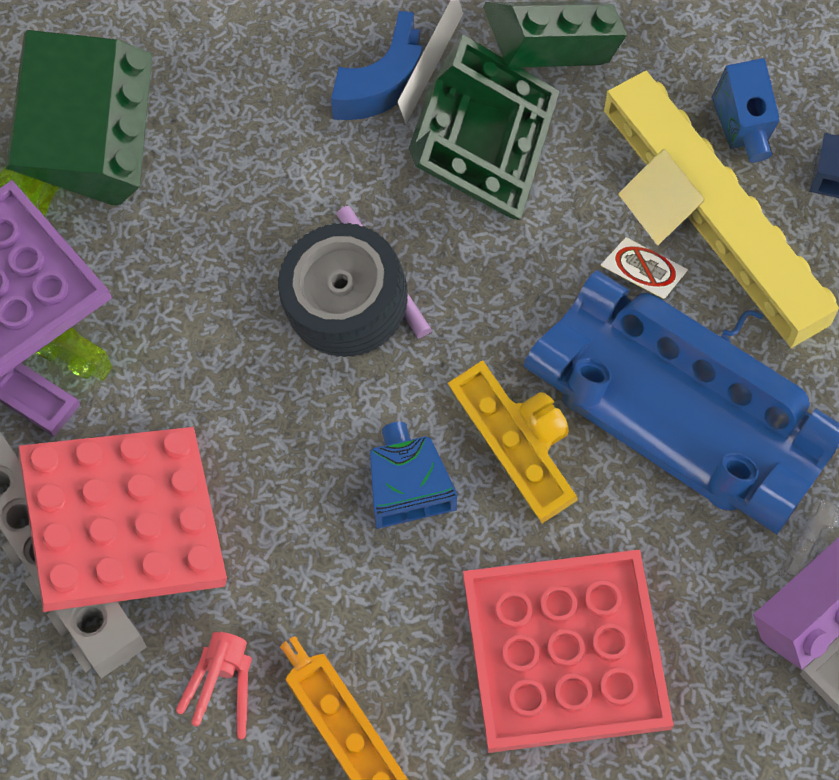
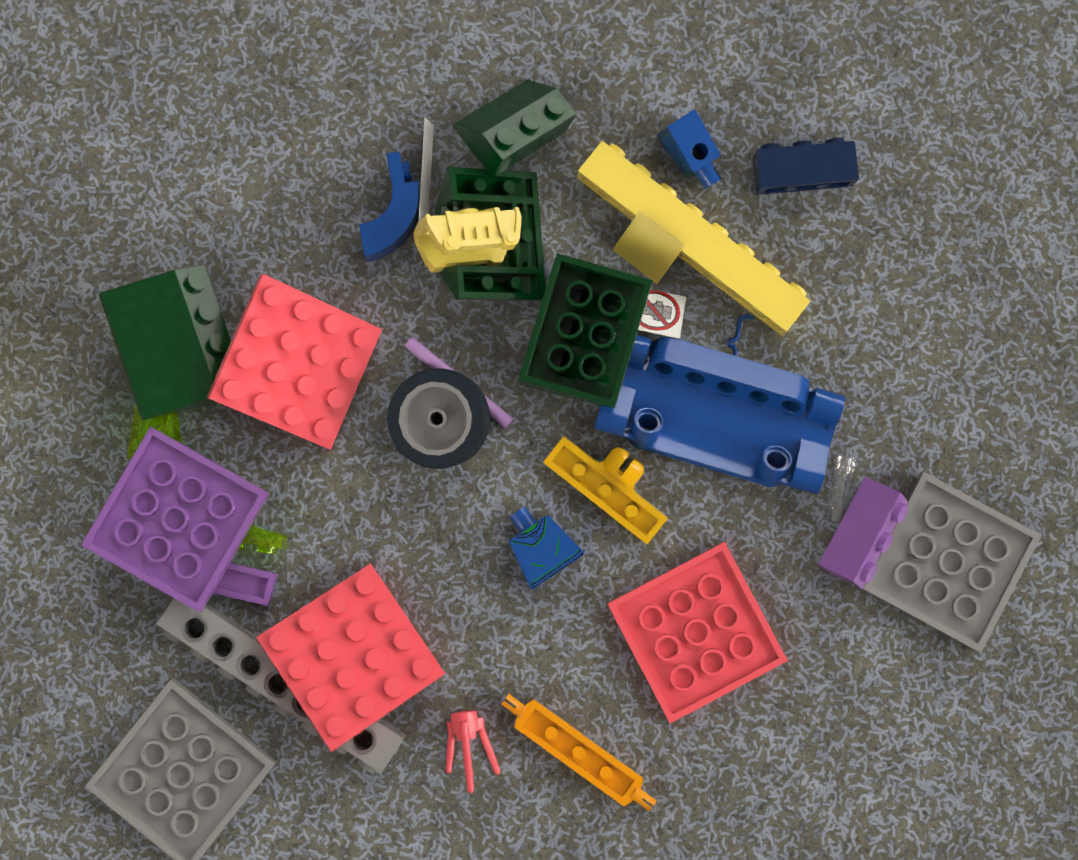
camera: 25 degrees left, 20 degrees up
none -> coral plate [207,274,382,450]
none -> light yellow piece [414,207,521,273]
none -> dark green slope [518,253,653,409]

